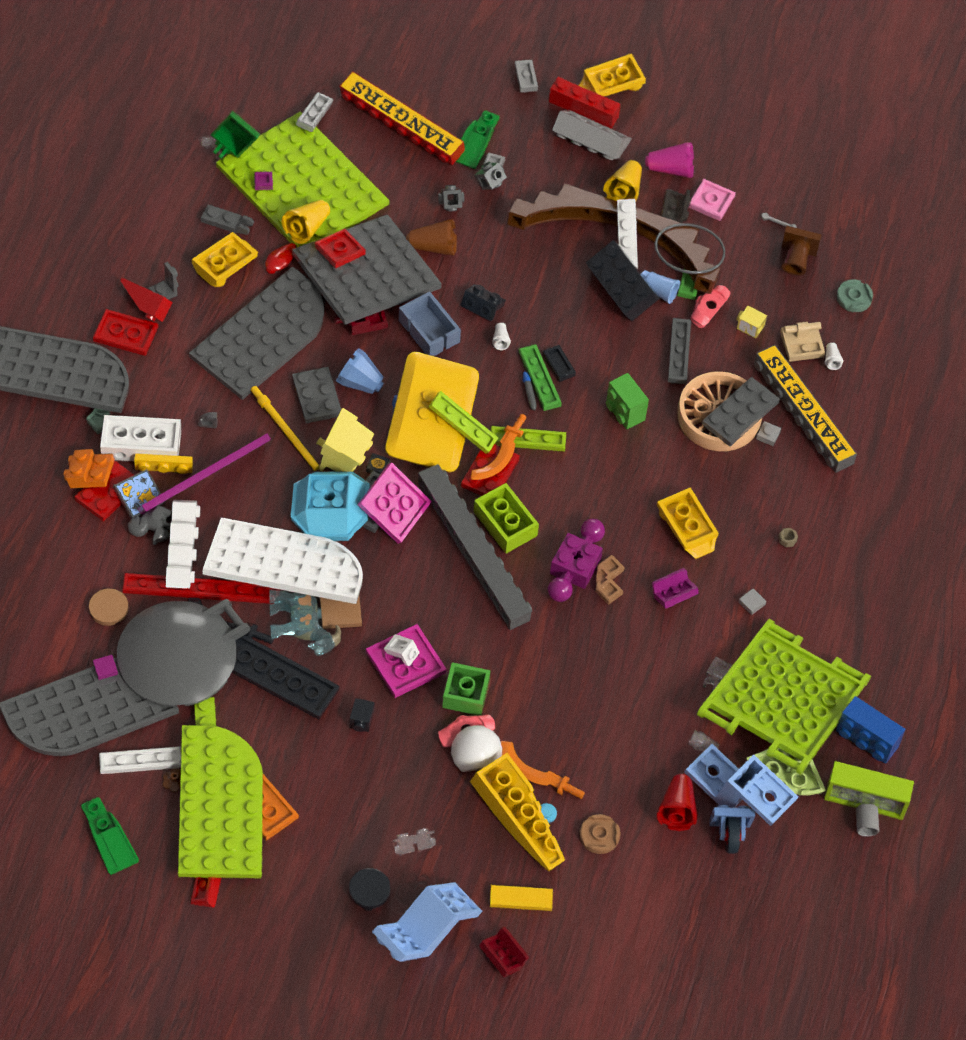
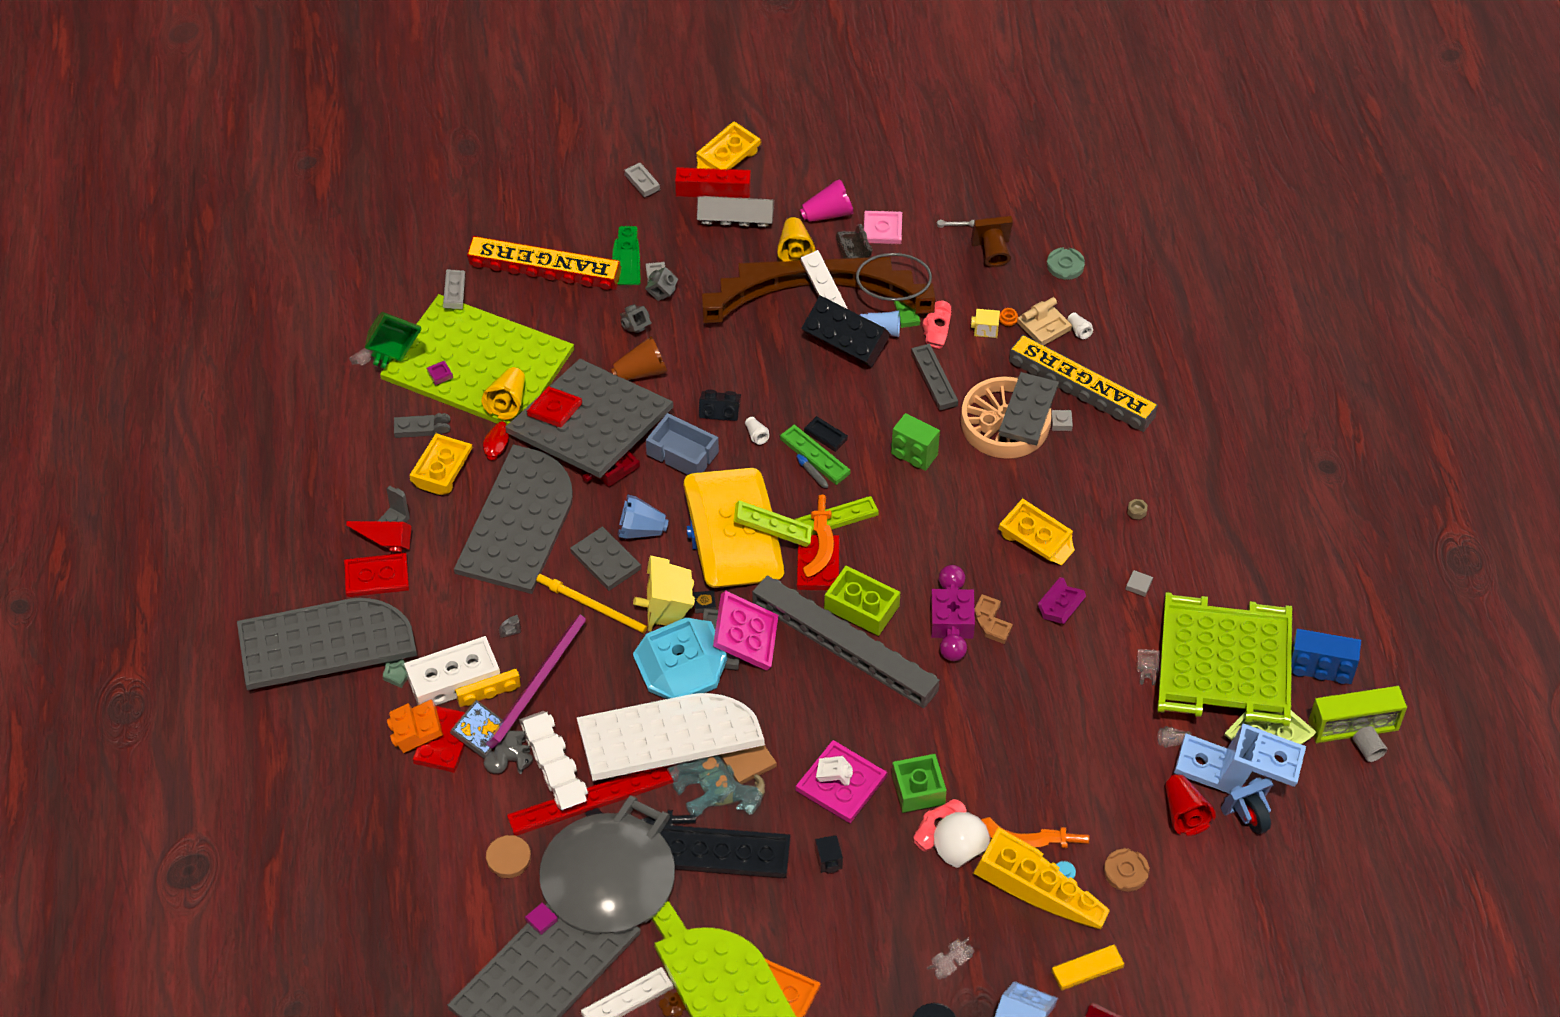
camera: 20 degrees left, 5 degrees down
none -> orange plate [999,308,1018,326]

